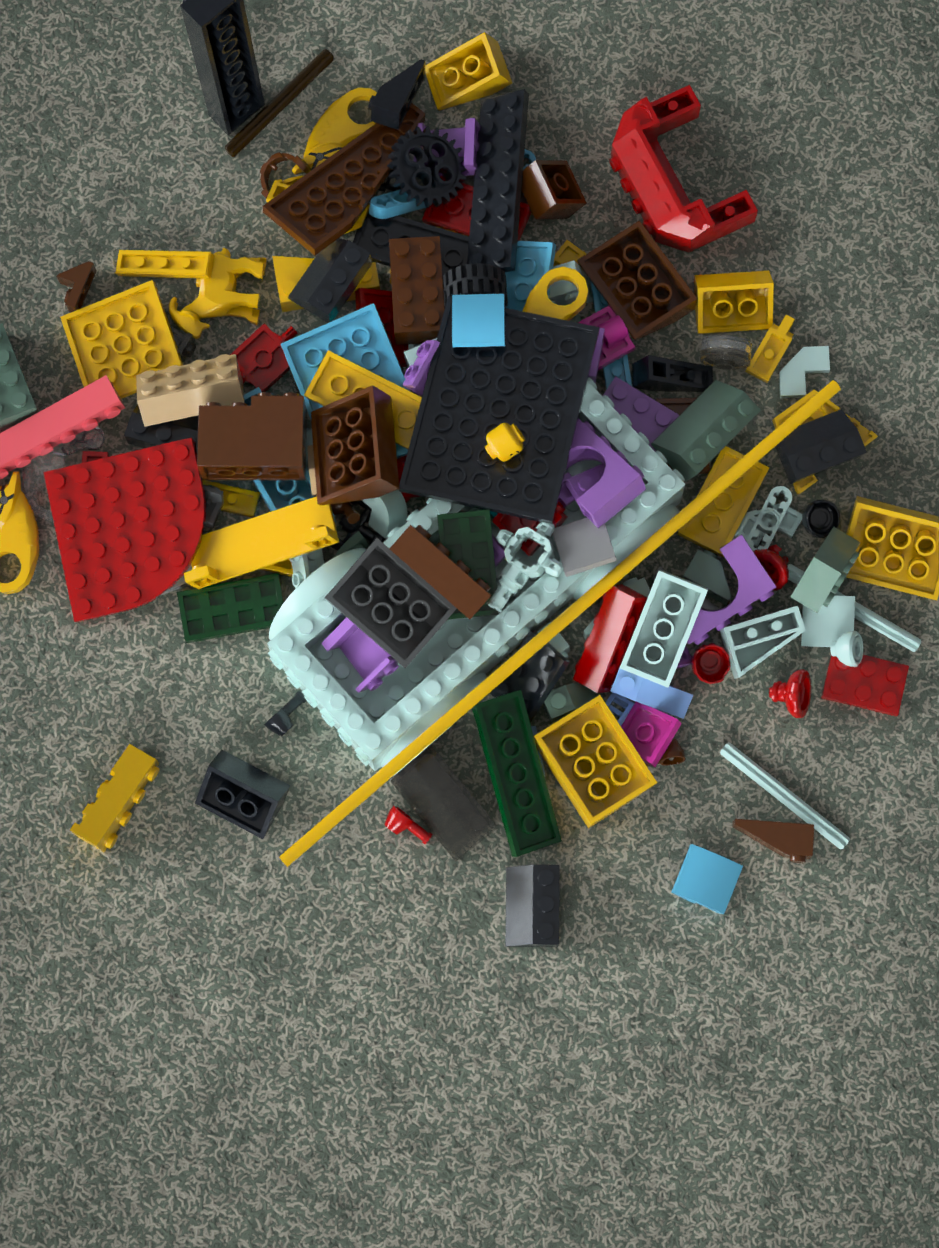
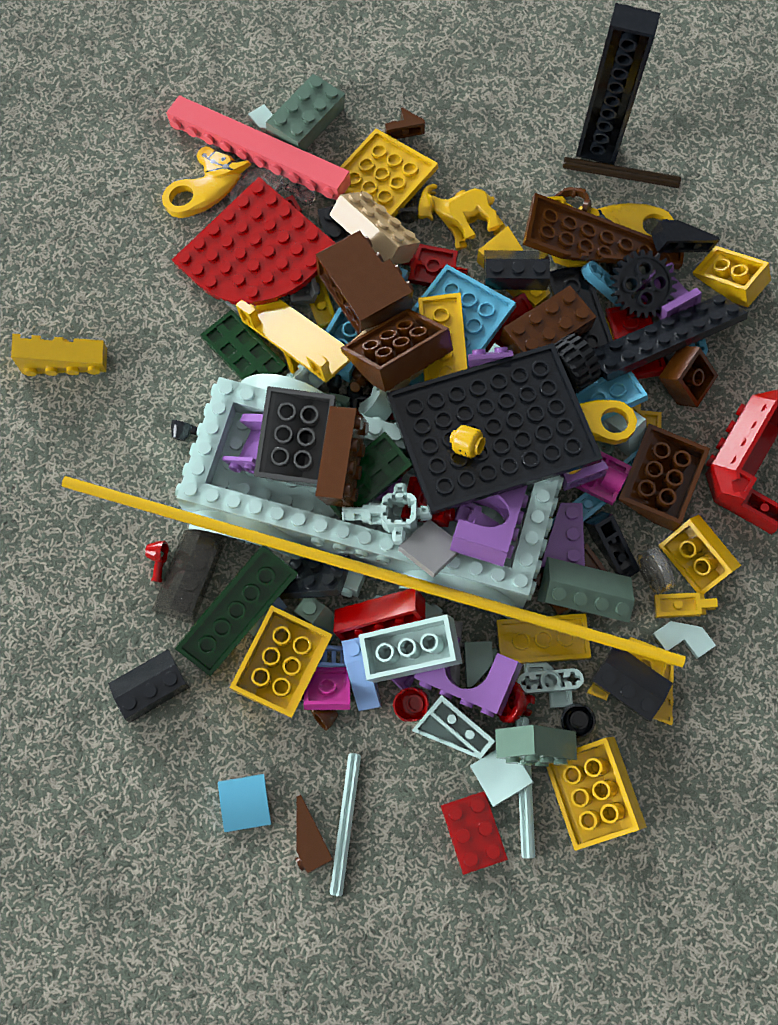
camera: 55 degrees right, 5 degrees down
yellow tile [115,250,214,279] -> none
black slope [195,750,291,839] -> none
medium azure slope [452,294,505,347] -> none
red hair [769,669,812,718] -> none
light aqua brick [830,631,863,667] -> none

